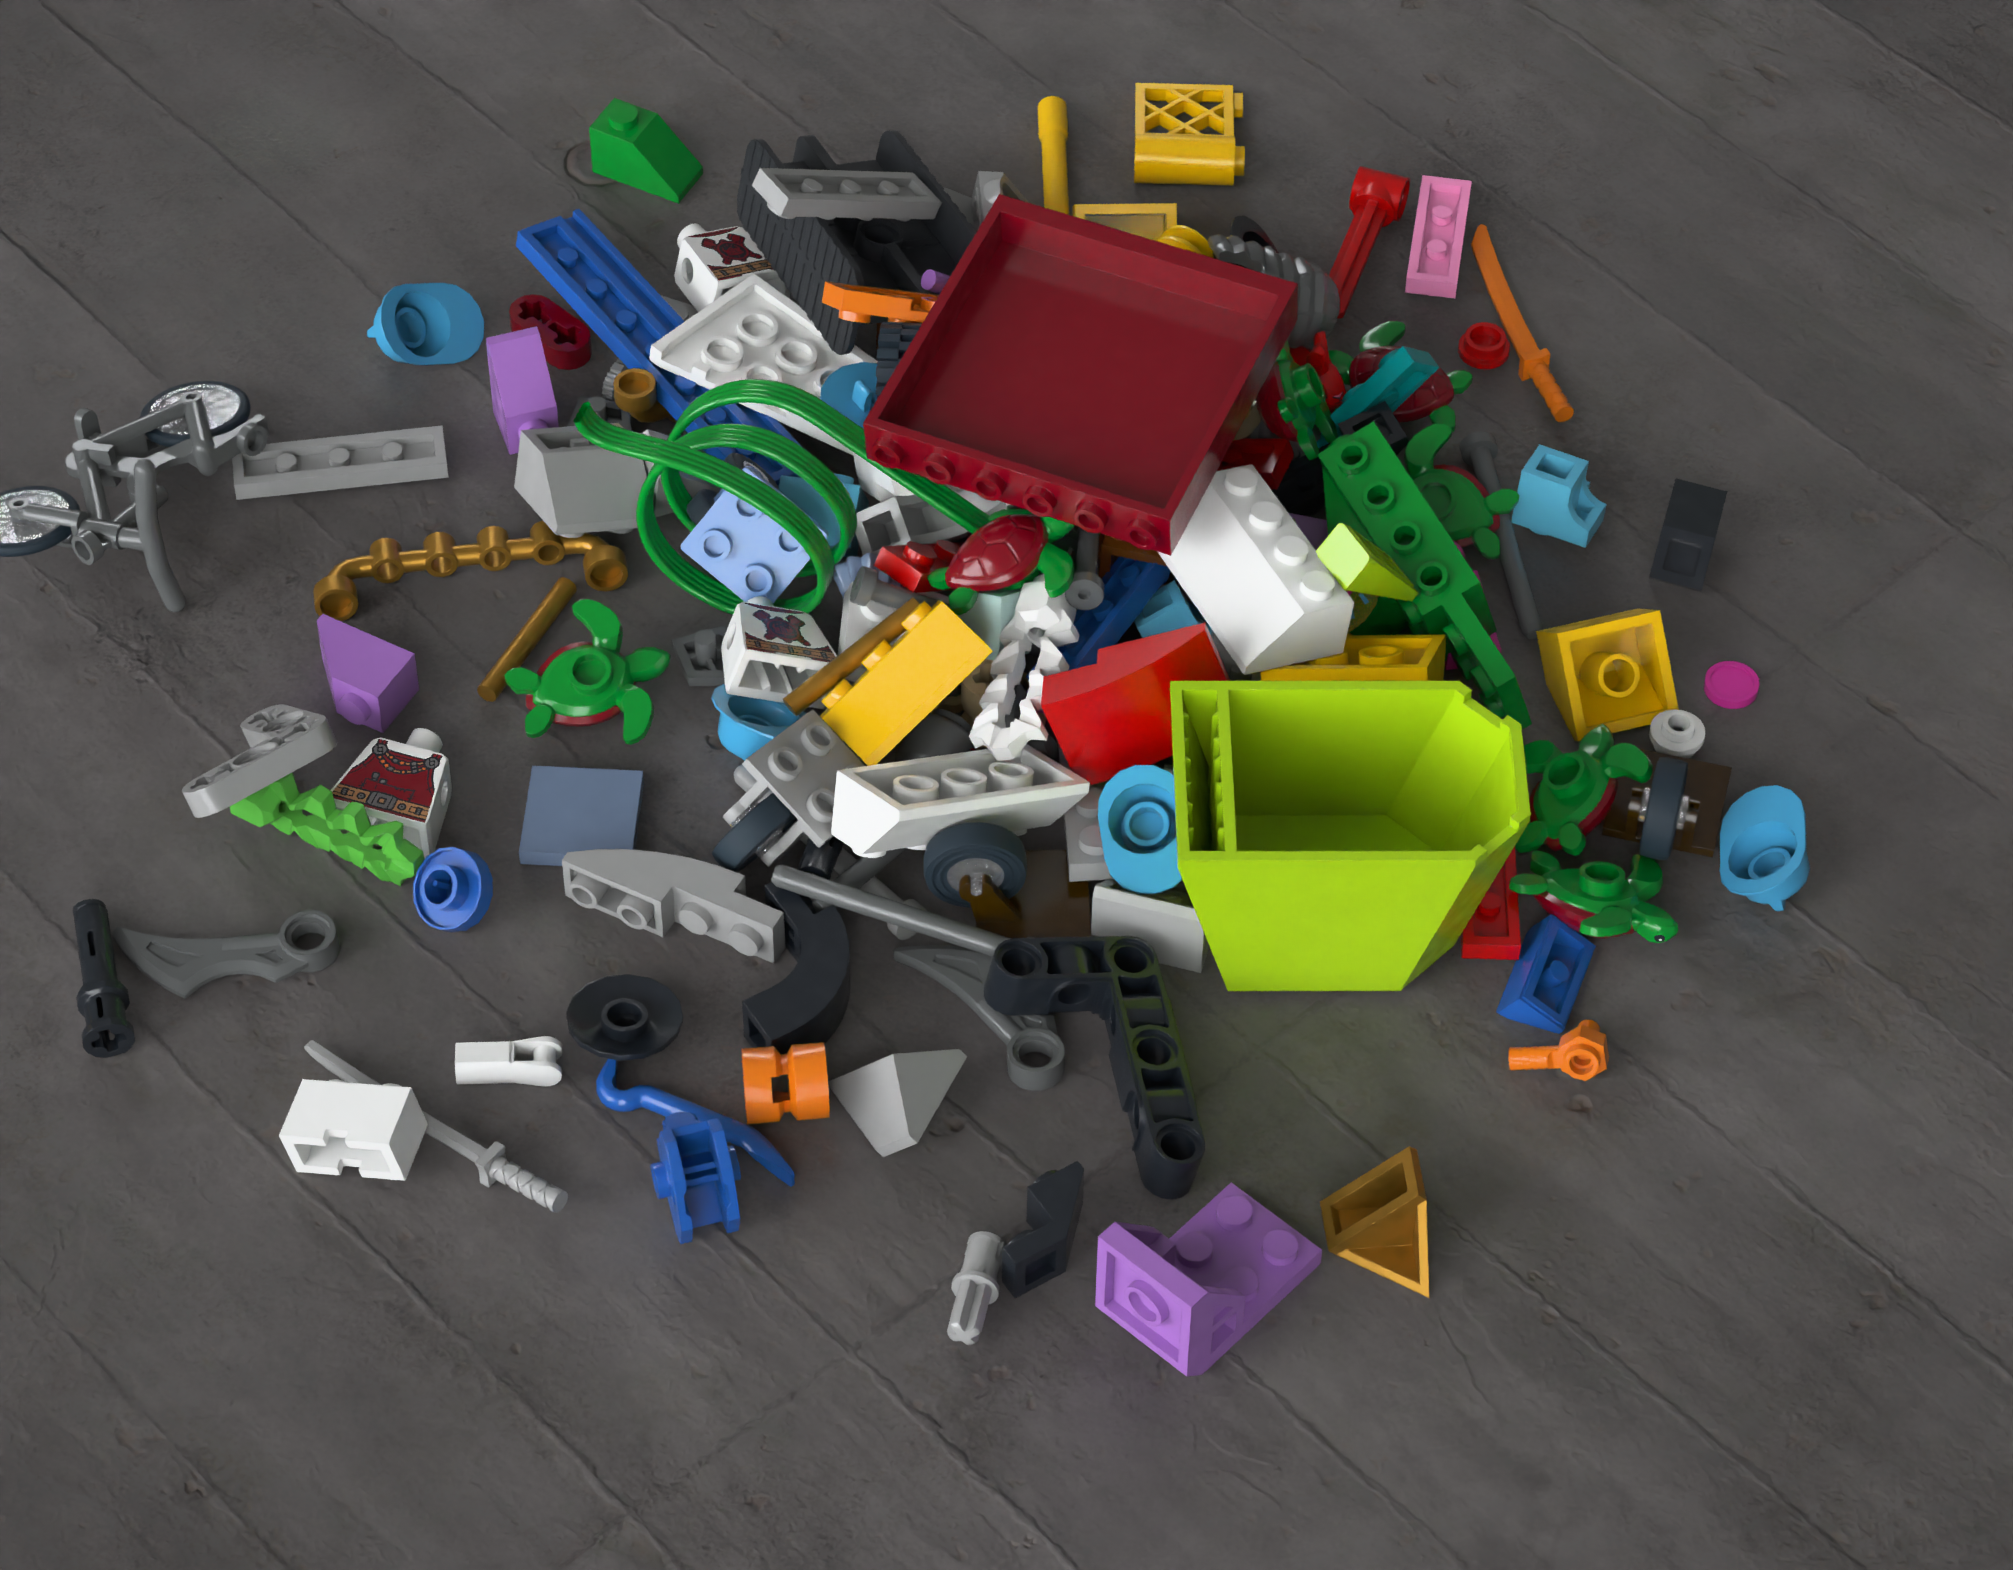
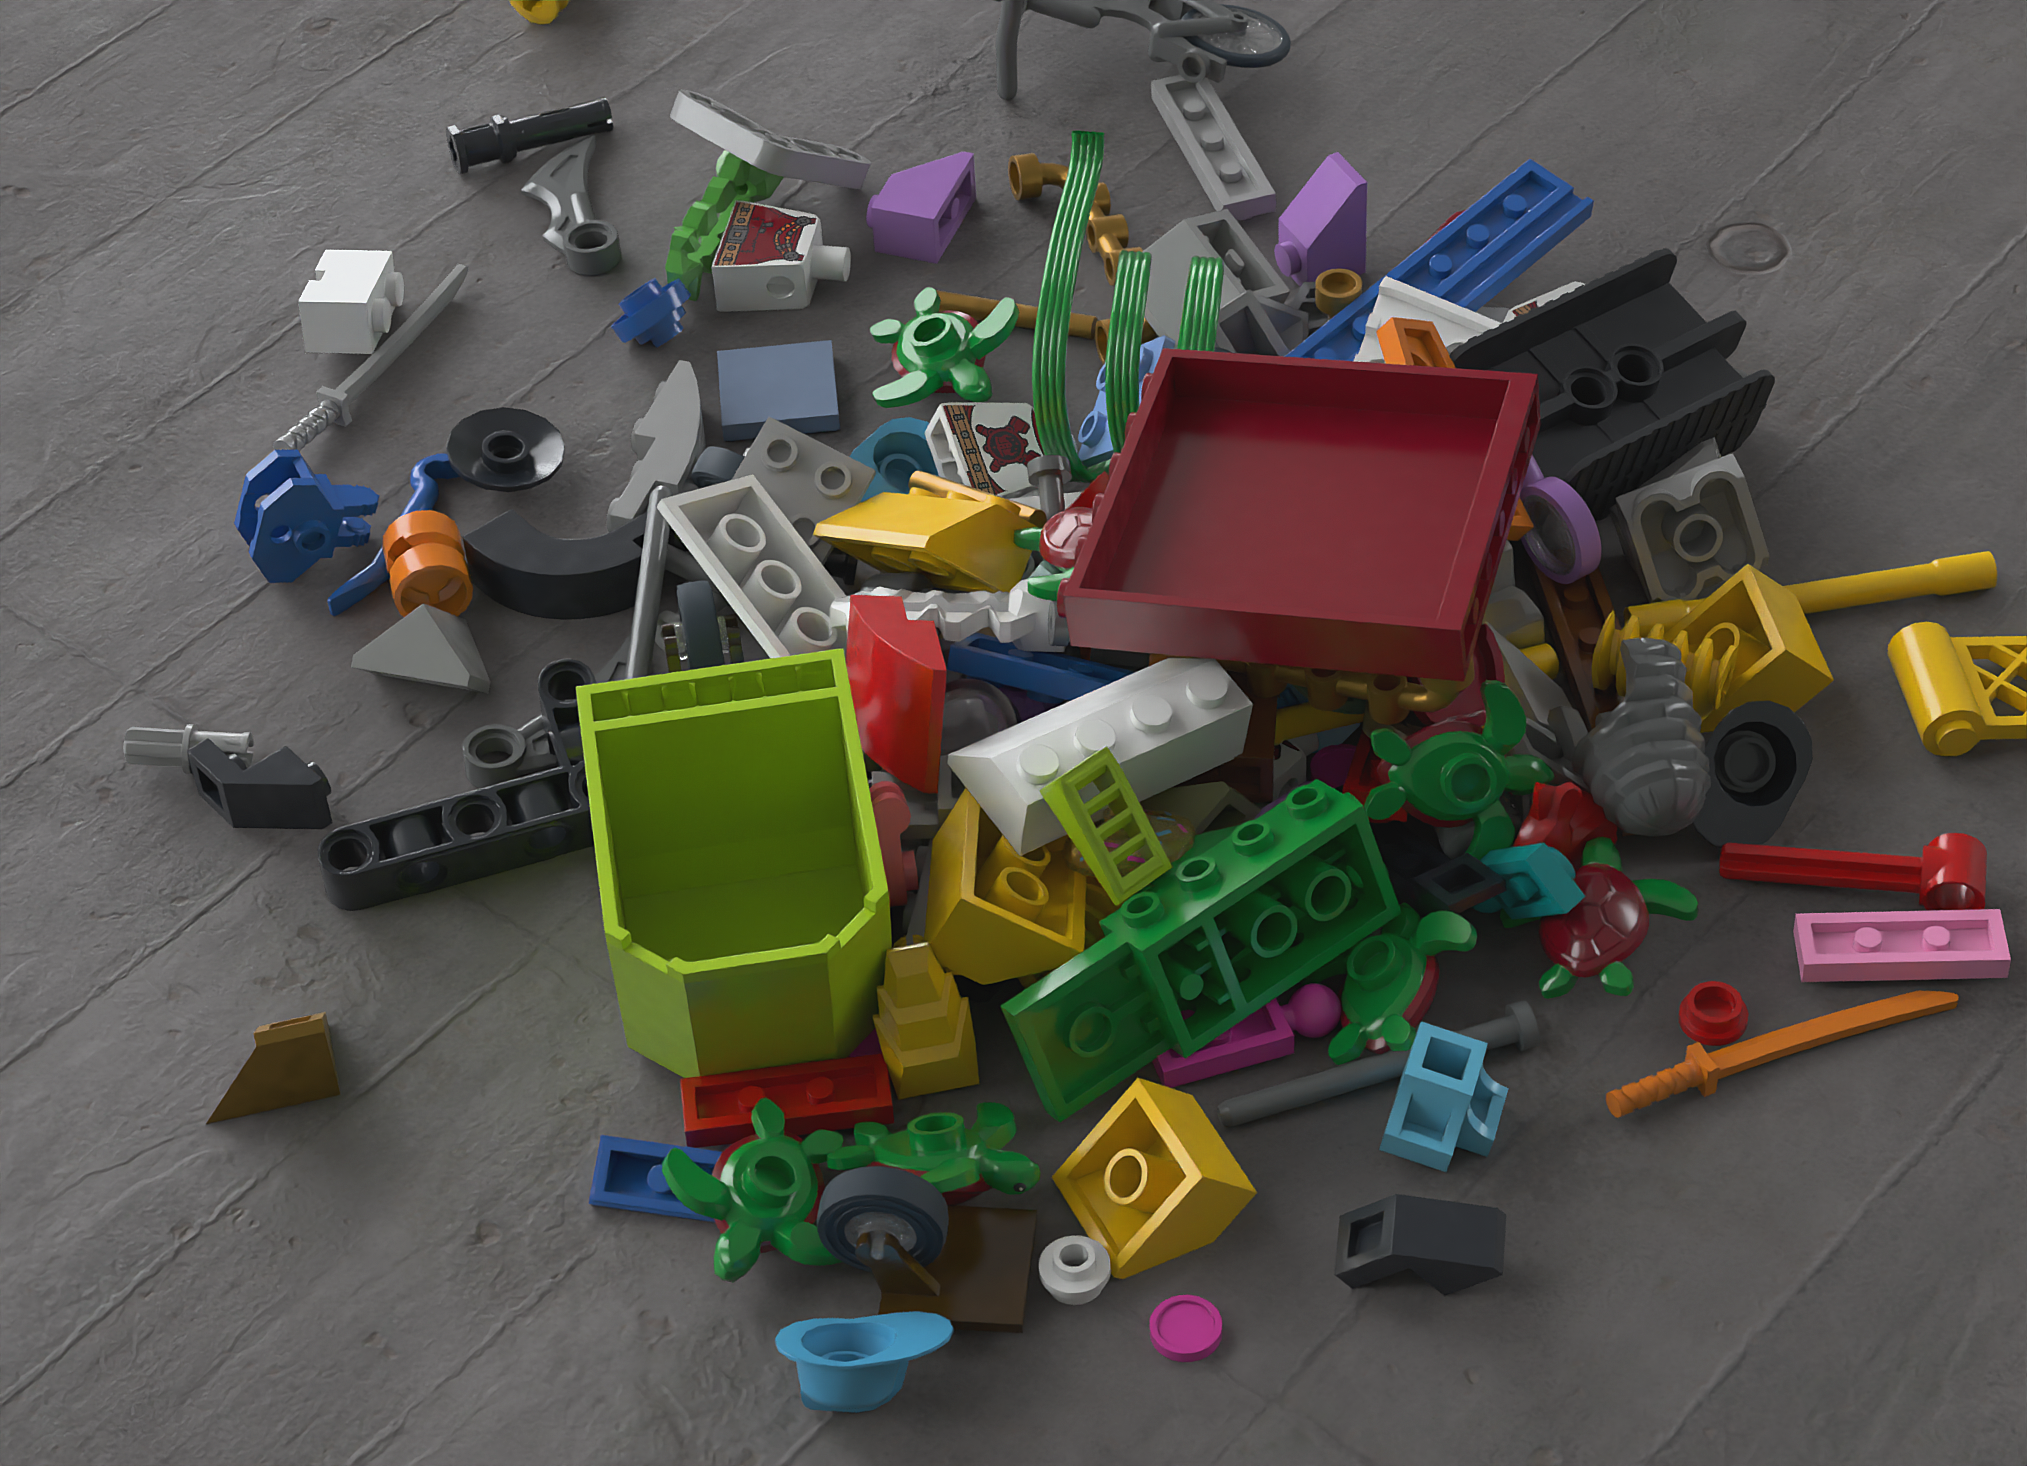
camera: 85 degrees right, 5 degrees down
dark azure piece [367,283,484,365] -> none
white bar [455,1036,563,1087] -> none
green slope [589,98,703,204] -> none
light grey plate [752,168,942,222] -> none
medium lavender bracket [1095,1182,1322,1377] -> none
orange piece [1509,1020,1609,1081] -> none

